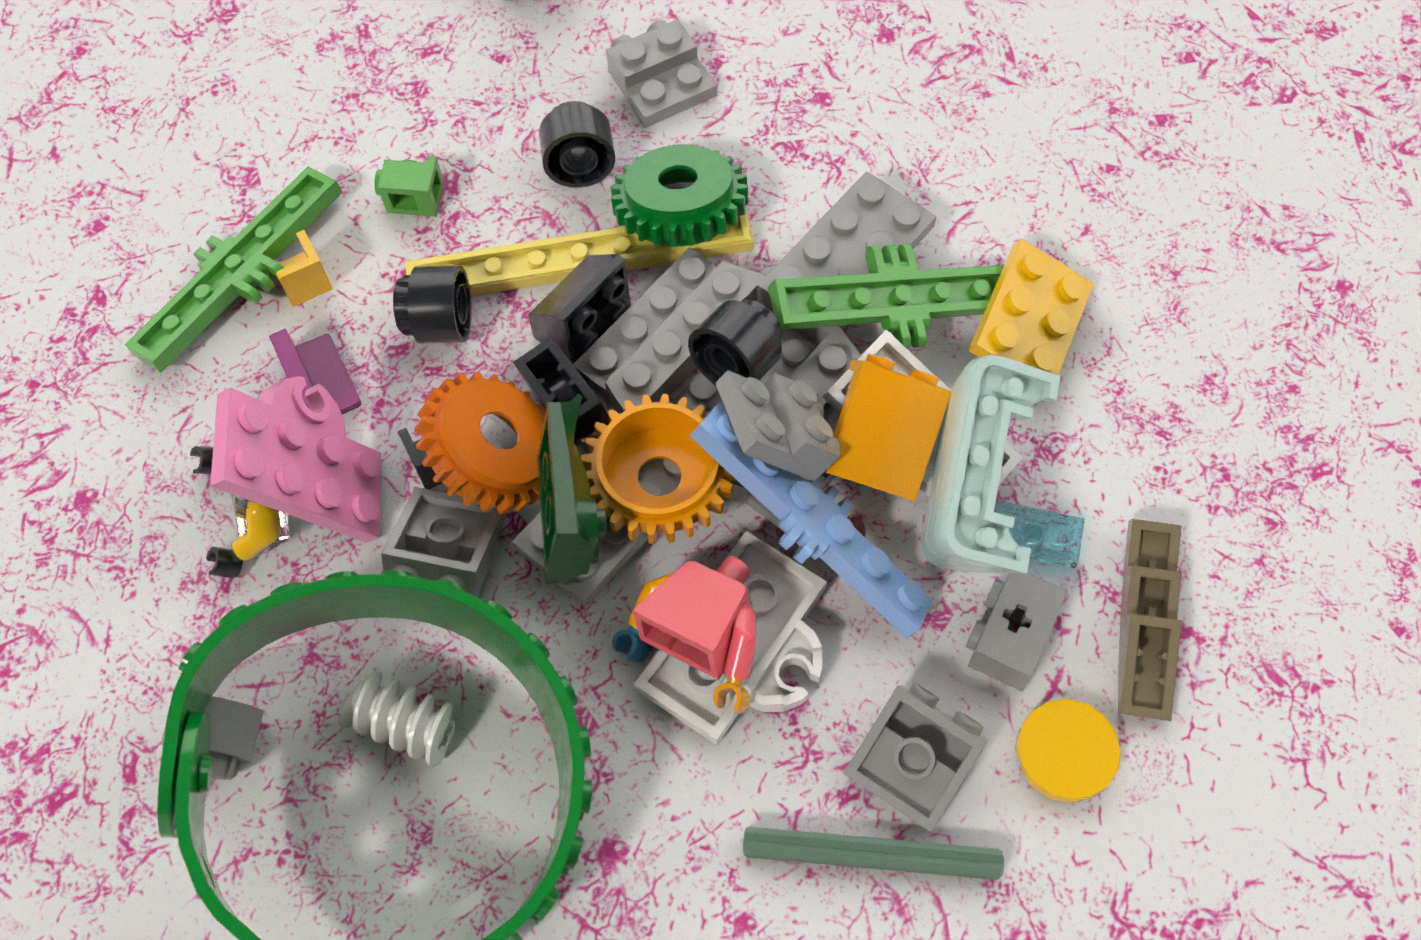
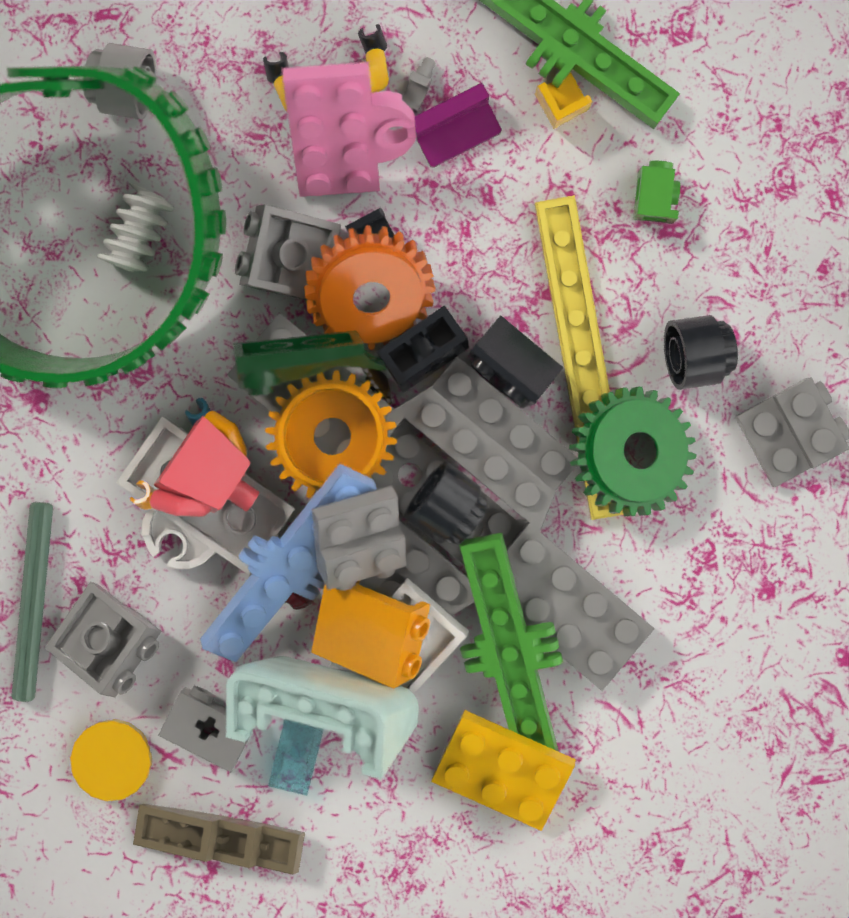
camera: 85 degrees right, 25 degrees up
black piece [393,265,472,344] -> none

